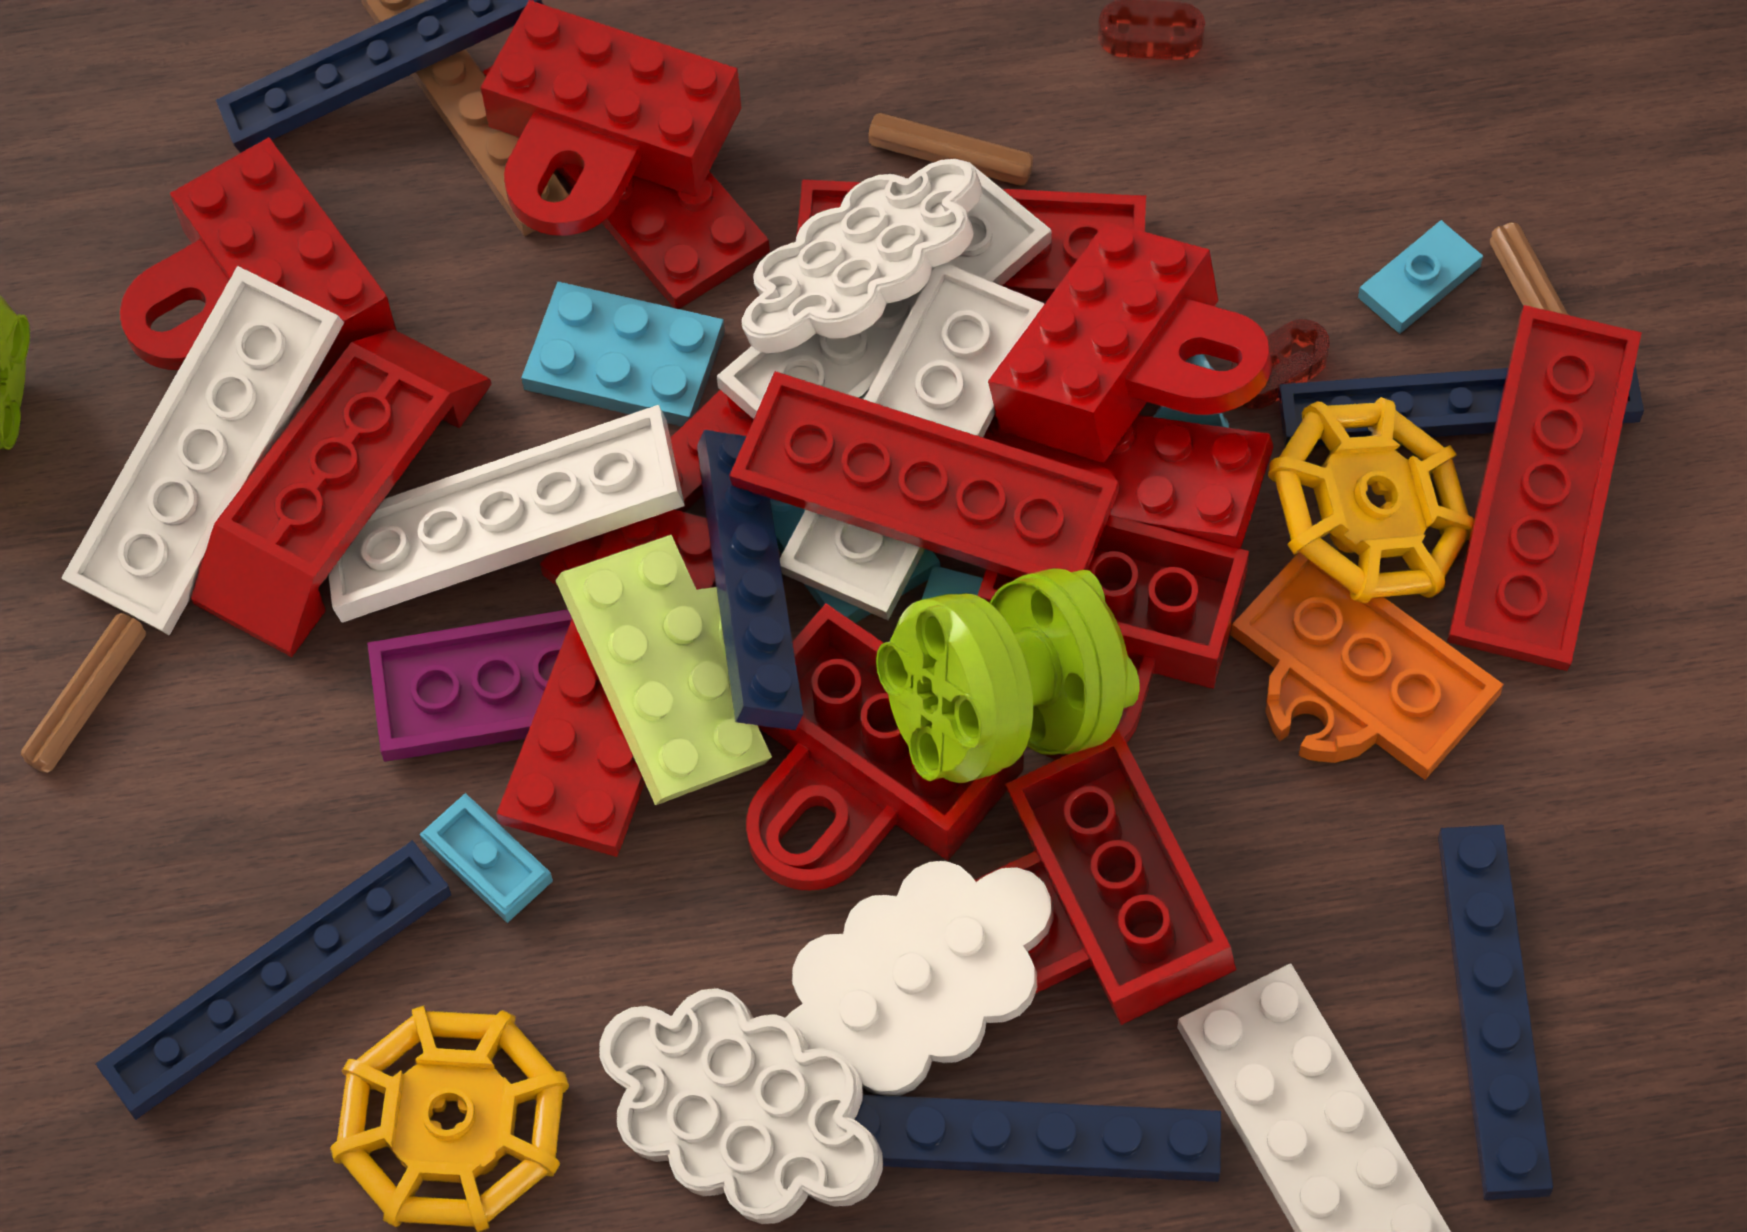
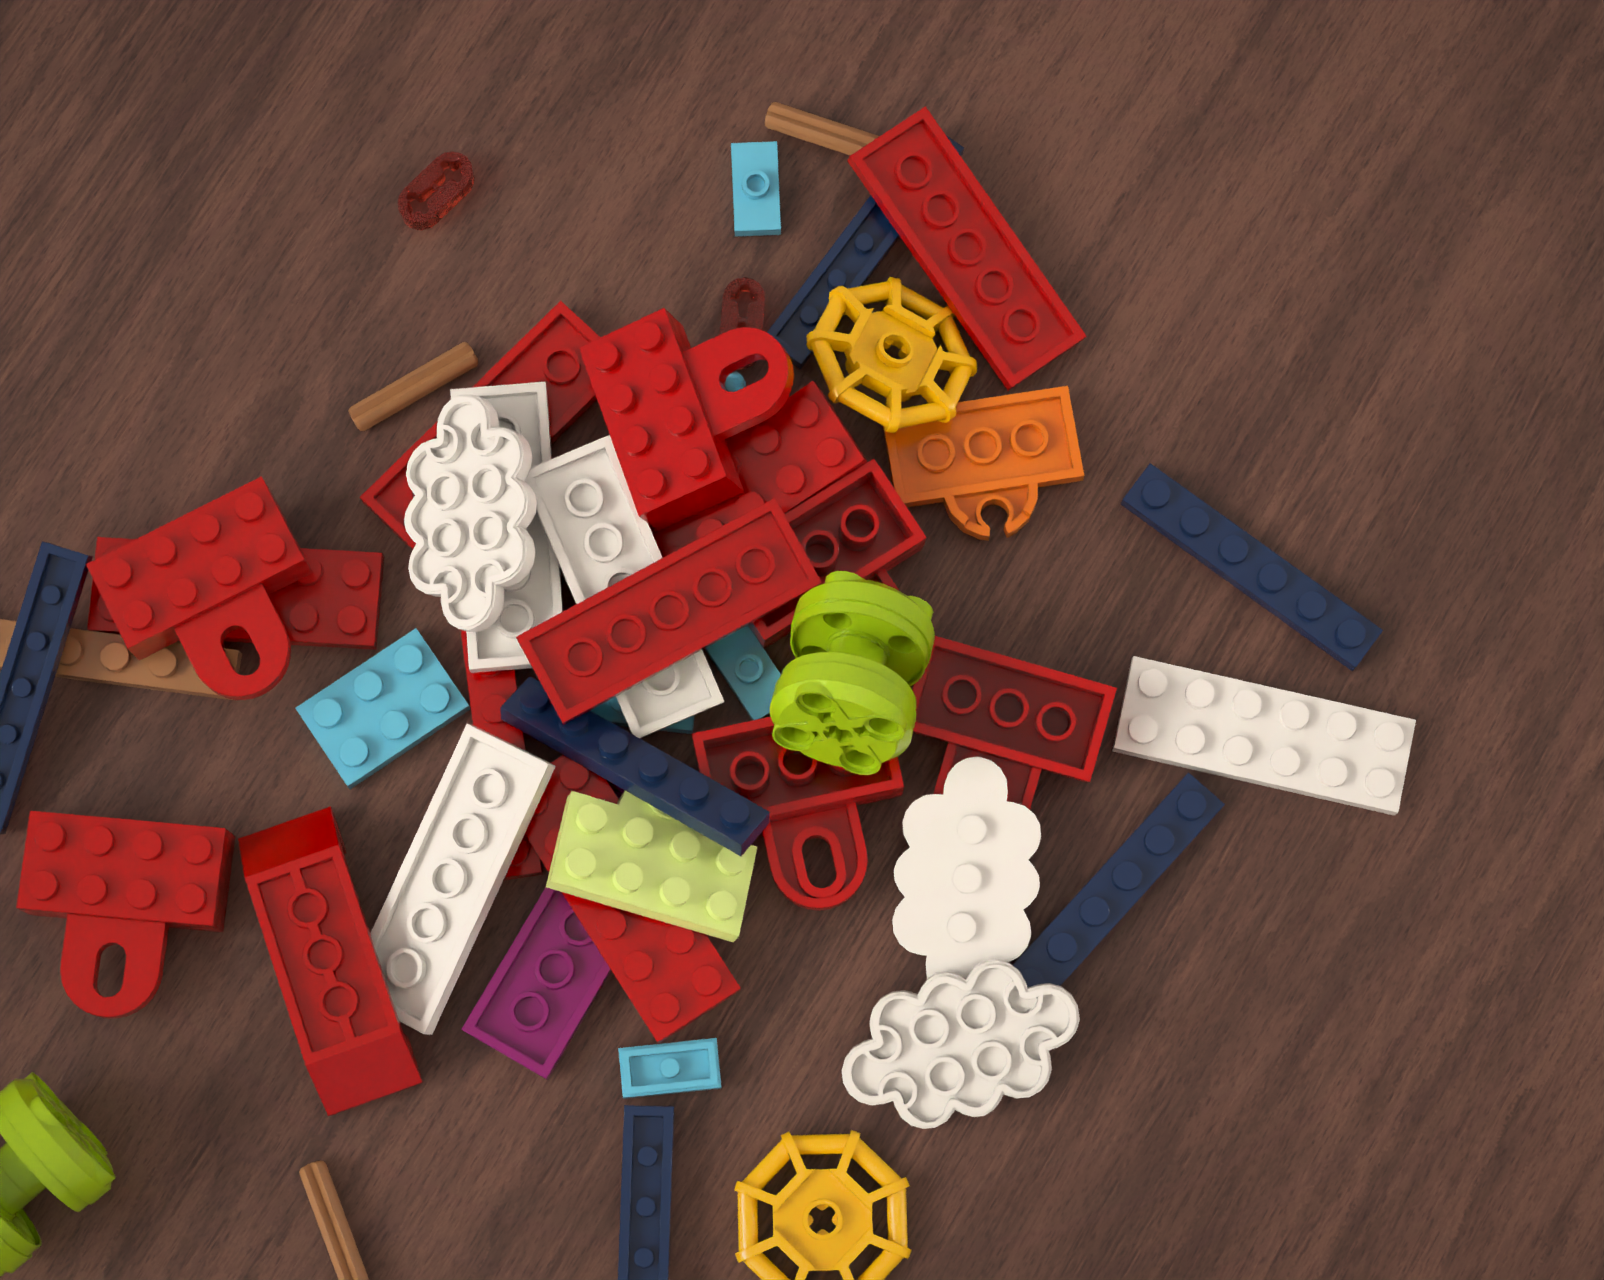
camera: 55 degrees left, 15 degrees up
white plate [61,266,345,636] -> none

